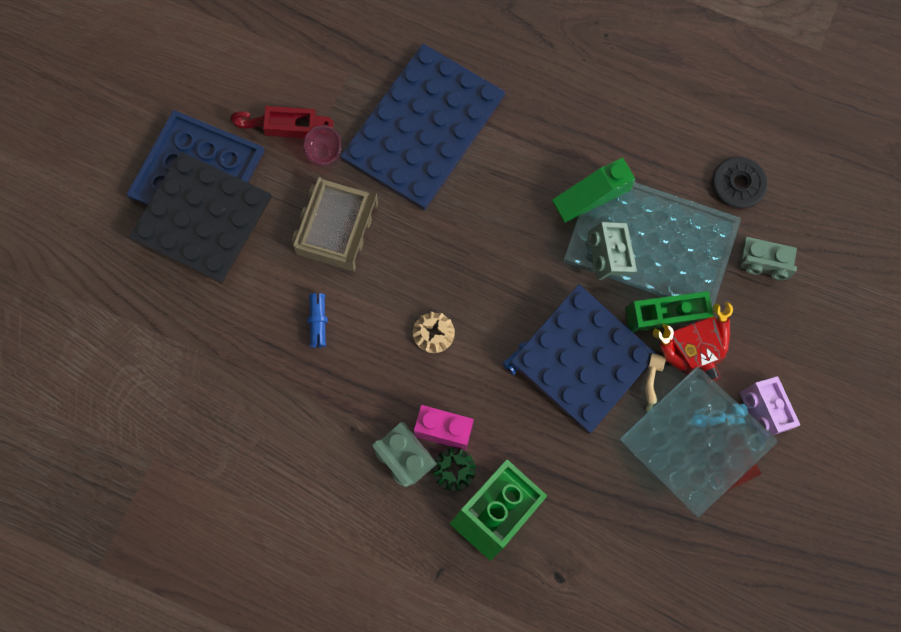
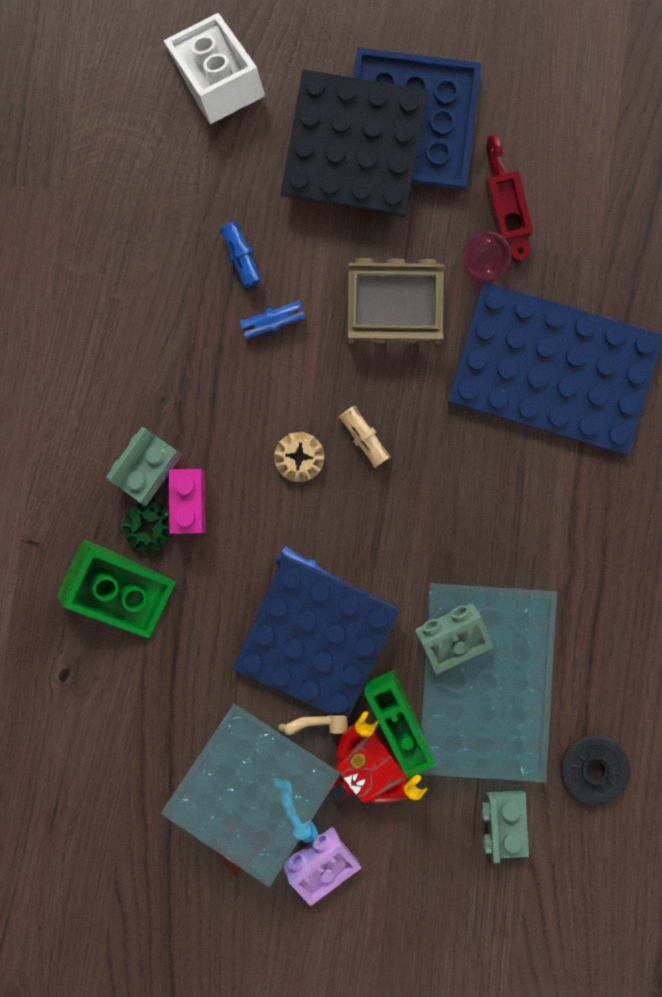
camera: 75 degrees right, 15 degrees up
green slope [552,158,635,223] -> none
none -> white slope [163,13,265,124]
none -> blue pin [219,222,262,288]
none -> tan pin [339,405,391,468]

